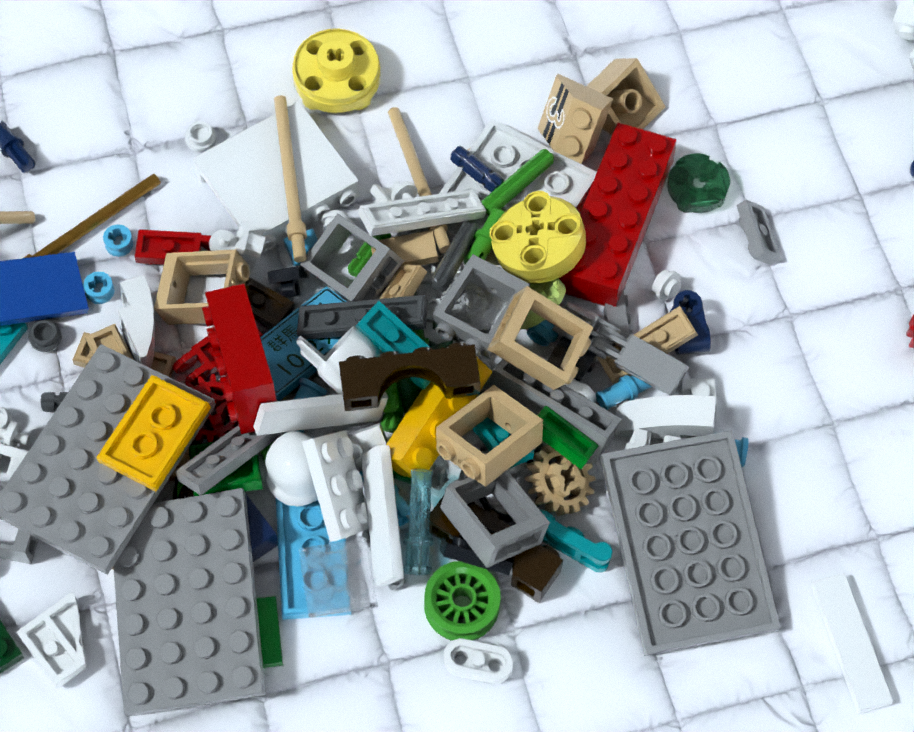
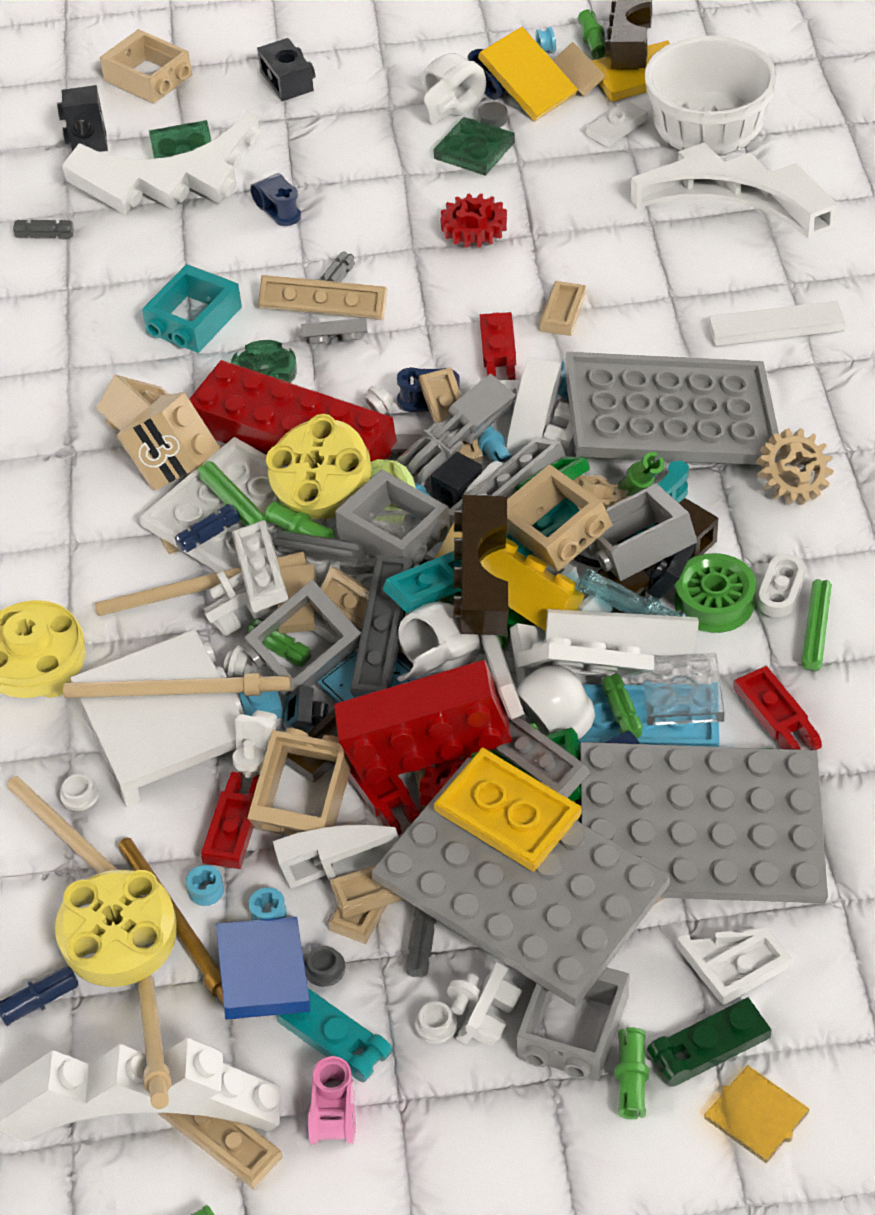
camera: 75 degrees left, 15 degrees down
tan window [487,286,593,390] -> none
none -> tan bar [7,776,146,898]
none -> light yellow piece [55,870,177,987]
none -> teal window [142,264,242,353]
none -> tan tile [258,275,388,320]
none -> axle [319,251,355,282]
none -> red hinge [480,312,517,380]
none -> tan tile [540,281,586,336]
none -> bright green axle [602,673,643,739]
none -> bright green pin [618,452,664,496]
none -> red hinge [733,666,823,750]
none -> tan gear [756,428,834,505]
none -> bright green axle [801,579,832,671]

